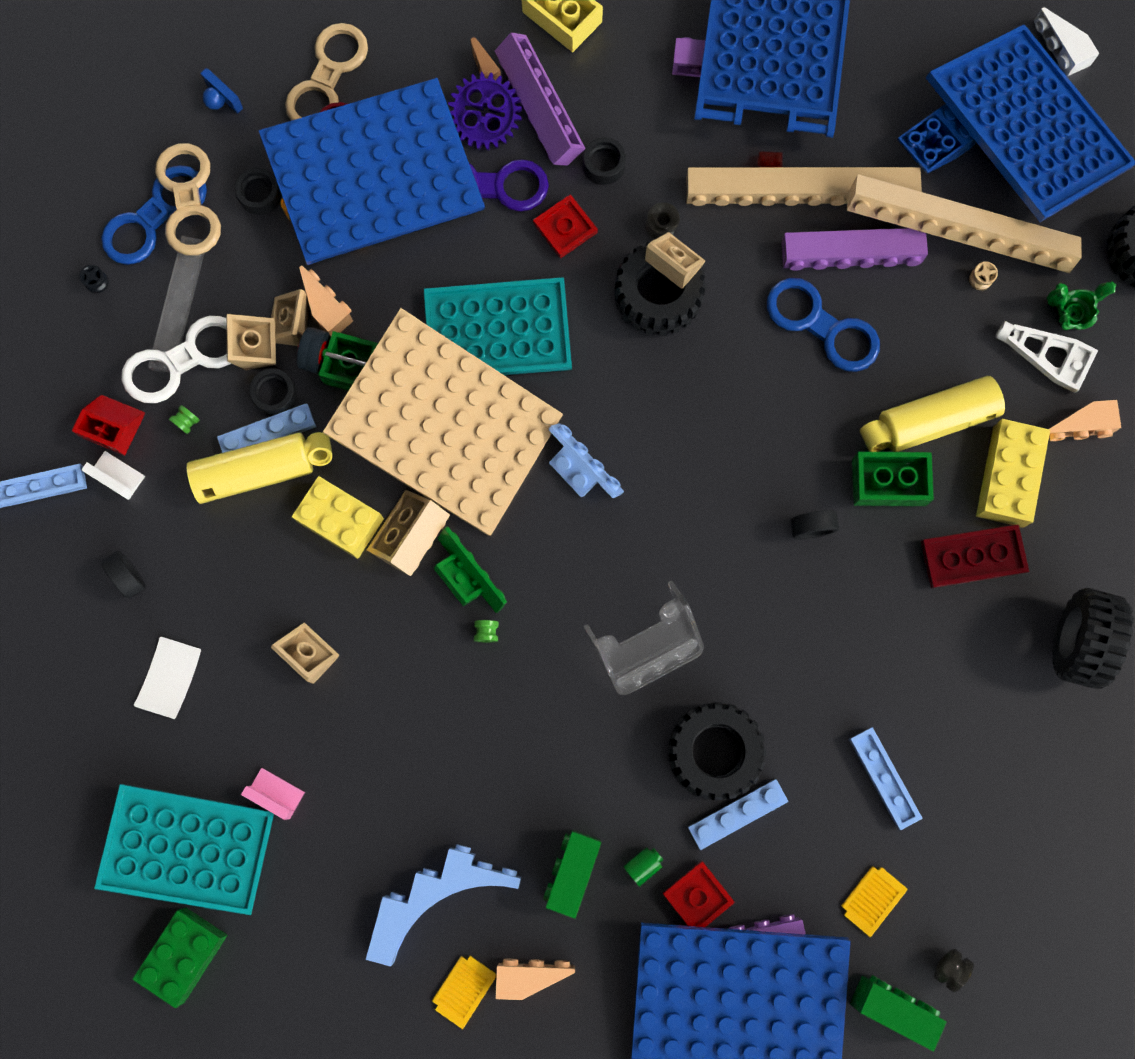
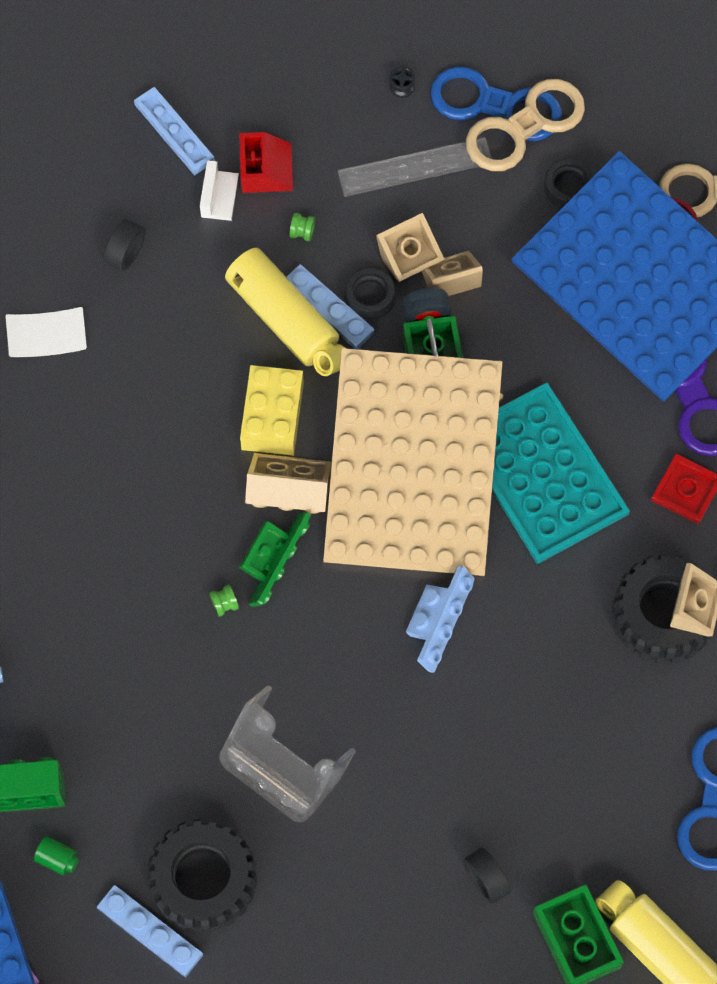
camera: 65 degrees right, 10 degrees down
white bar [121,316,231,403] -> none
blue tile [200,68,243,114] -> none
tan slope [271,623,339,684] -> none
light nougat slope [299,265,353,338] -> none
red plate [663,860,735,927] -> none

